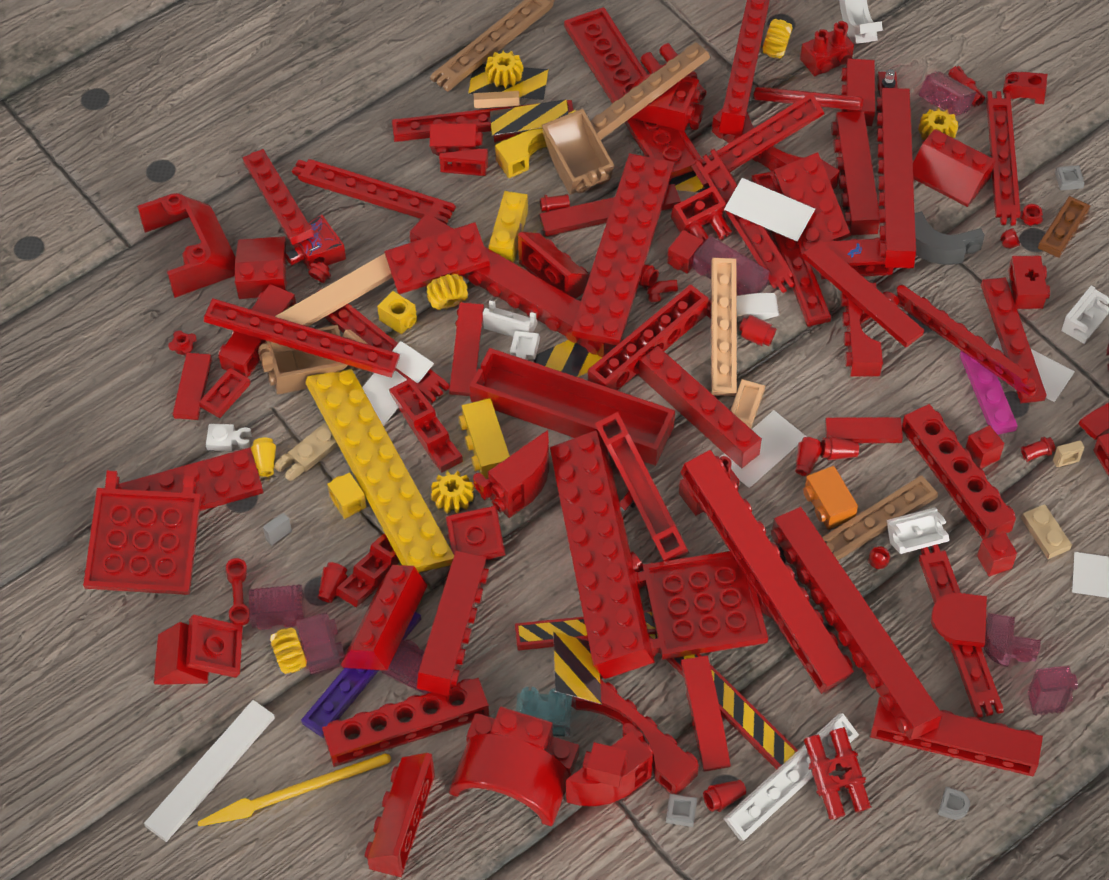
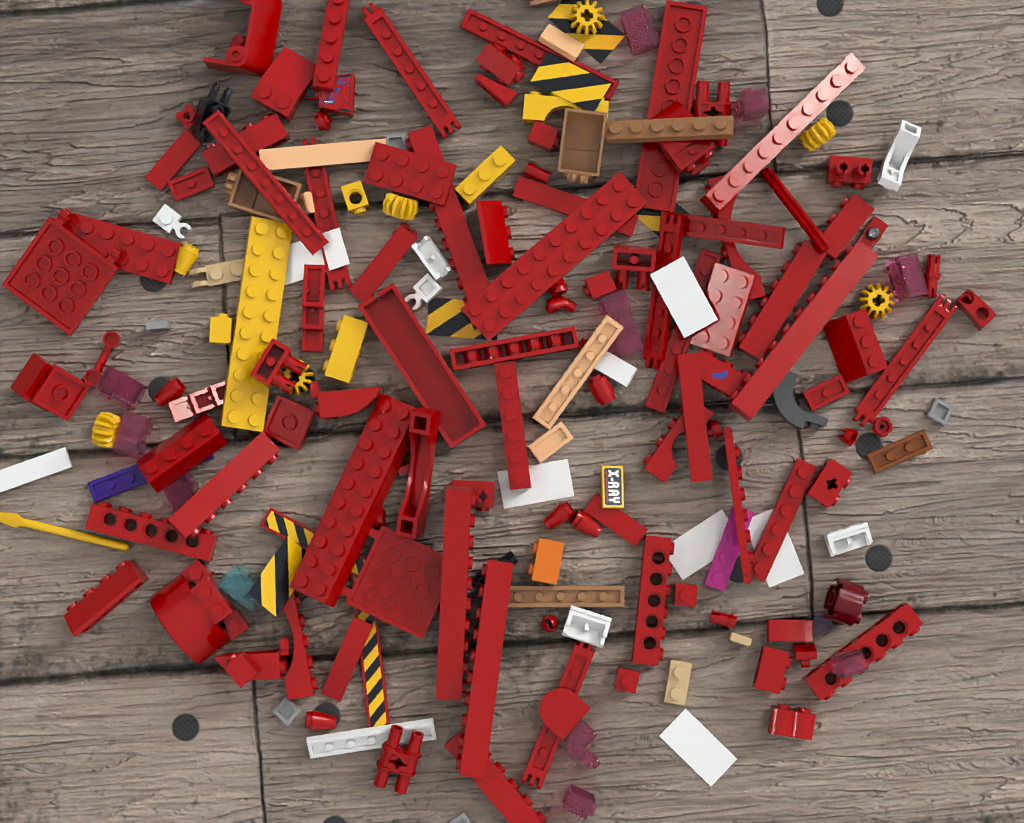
camera: 30 degrees right, 30 degrees up
none -> black hinge [193,82,232,143]
none -> red brick [250,338,307,395]
none -> red brick [527,120,561,153]
none -> tile [601,466,624,509]
none -> clear pink brick [619,4,660,56]
none -> white sticker [669,510,728,580]
none -> clear pink brick [733,88,770,123]
none -> red plate [802,374,850,411]

